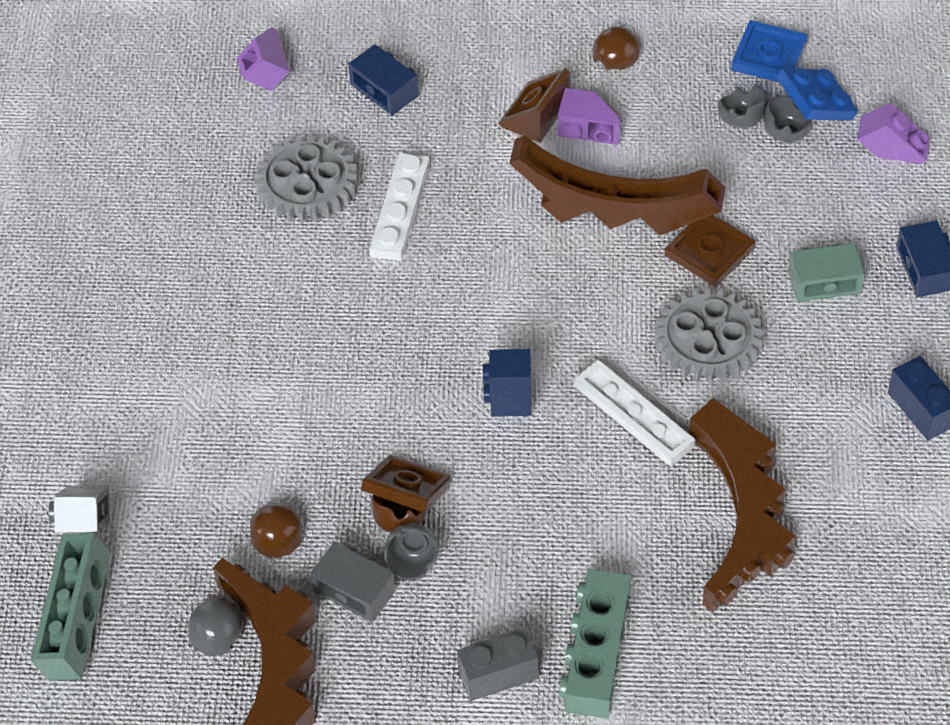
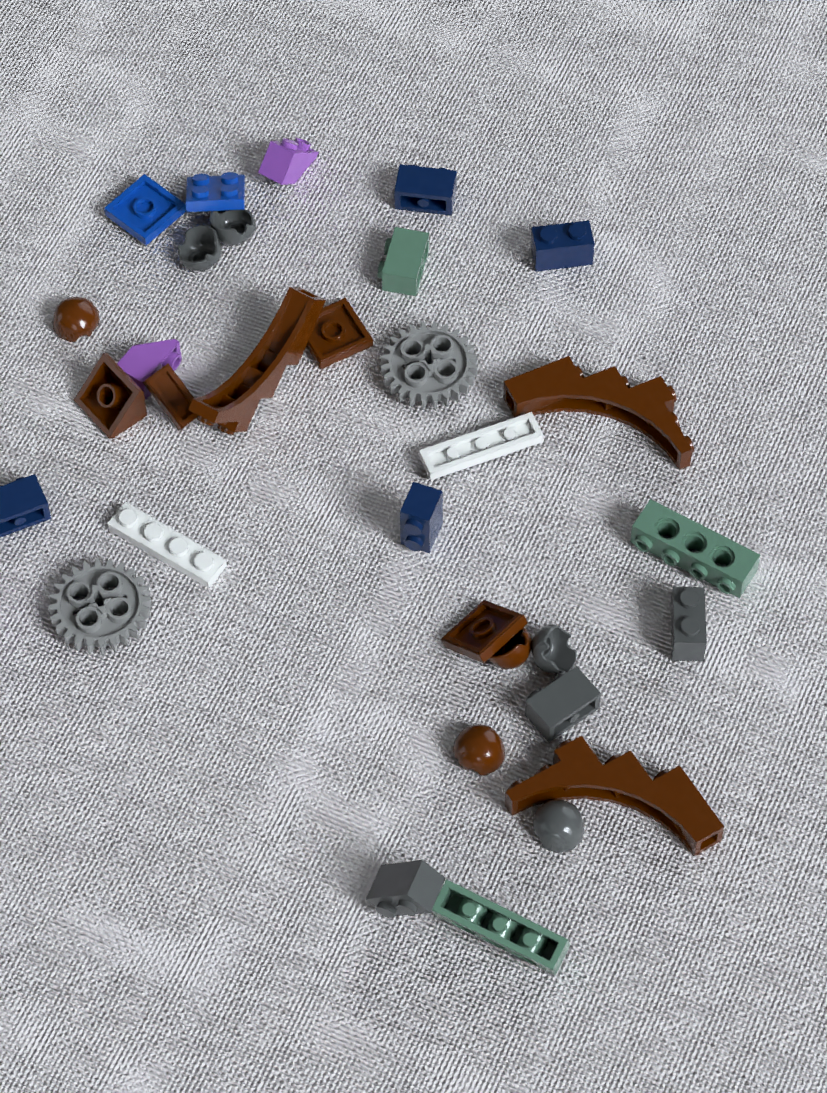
camera: 70 degrees left, 5 degrees up
none -> reddish brown tile [143,364,198,431]

